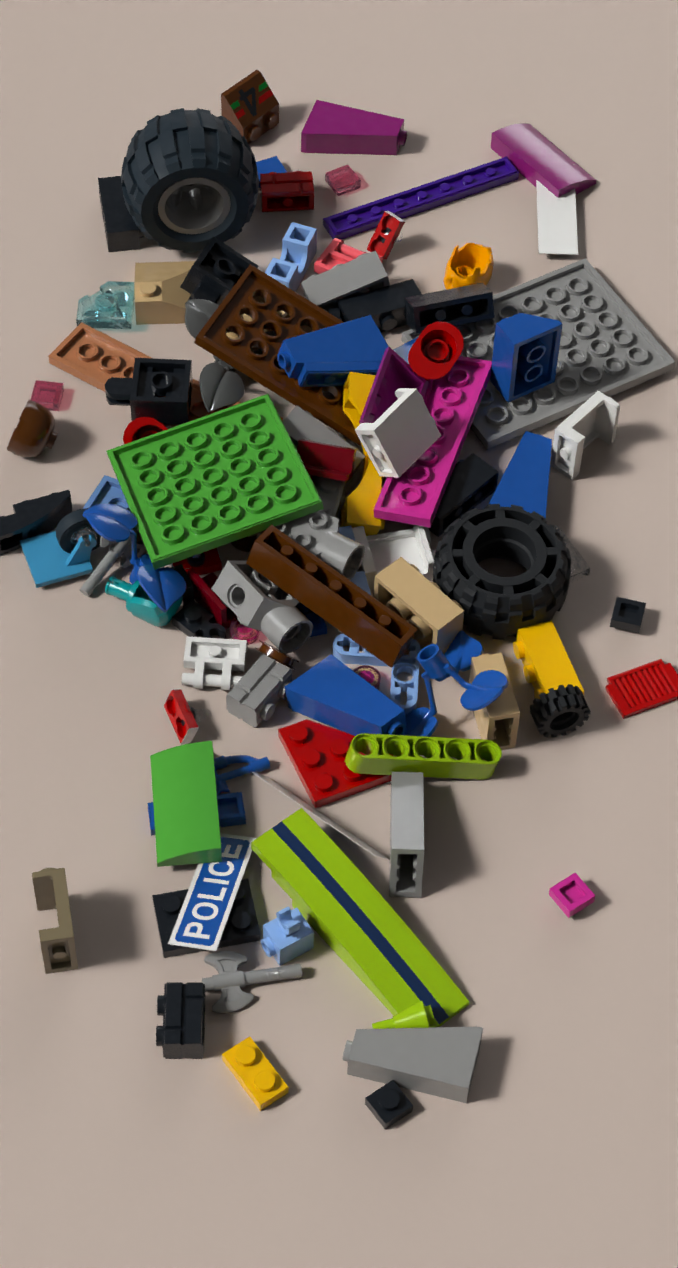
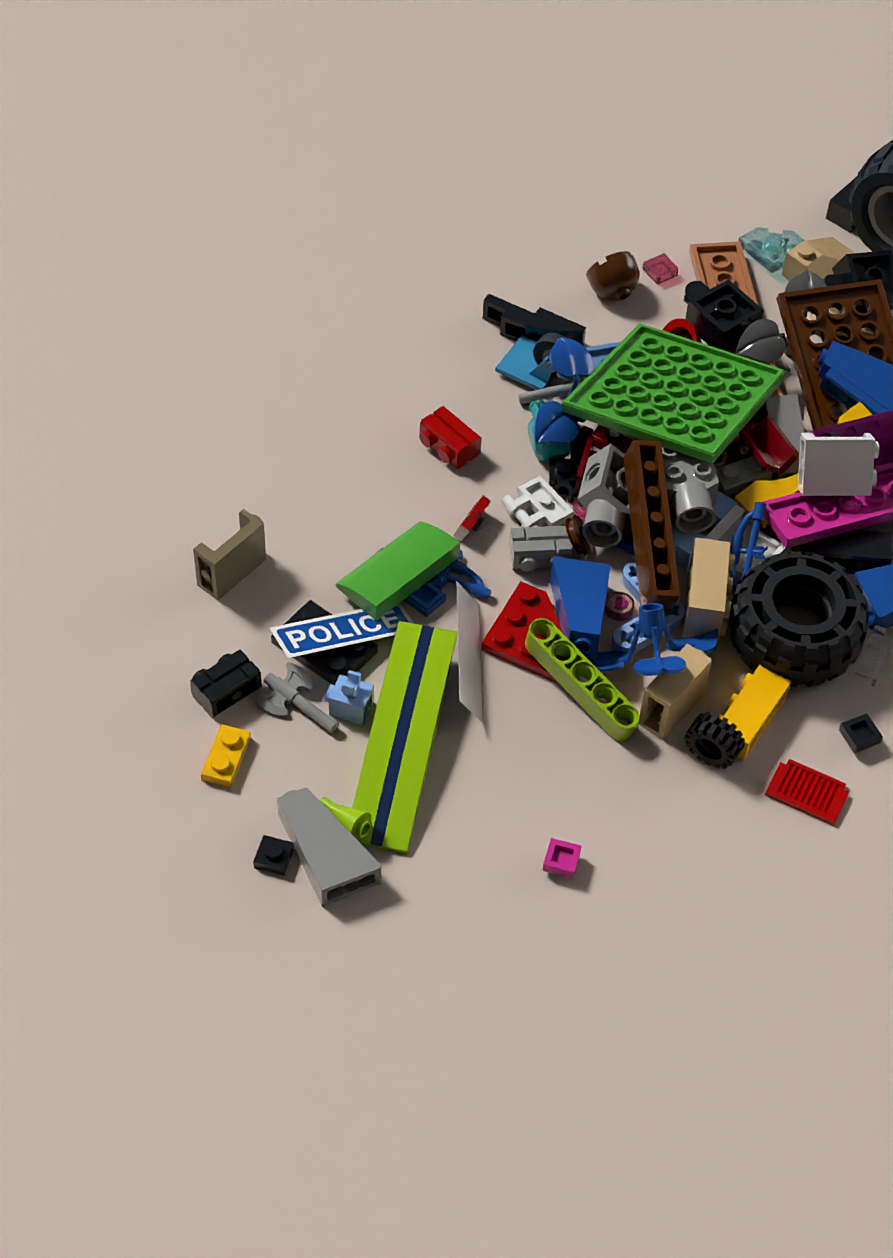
camera: 50 degrees right, 0 degrees up
light grey slope [389,772,424,898] -> none
none -> red brick [419,406,482,469]
none -> blue piece [730,502,768,591]

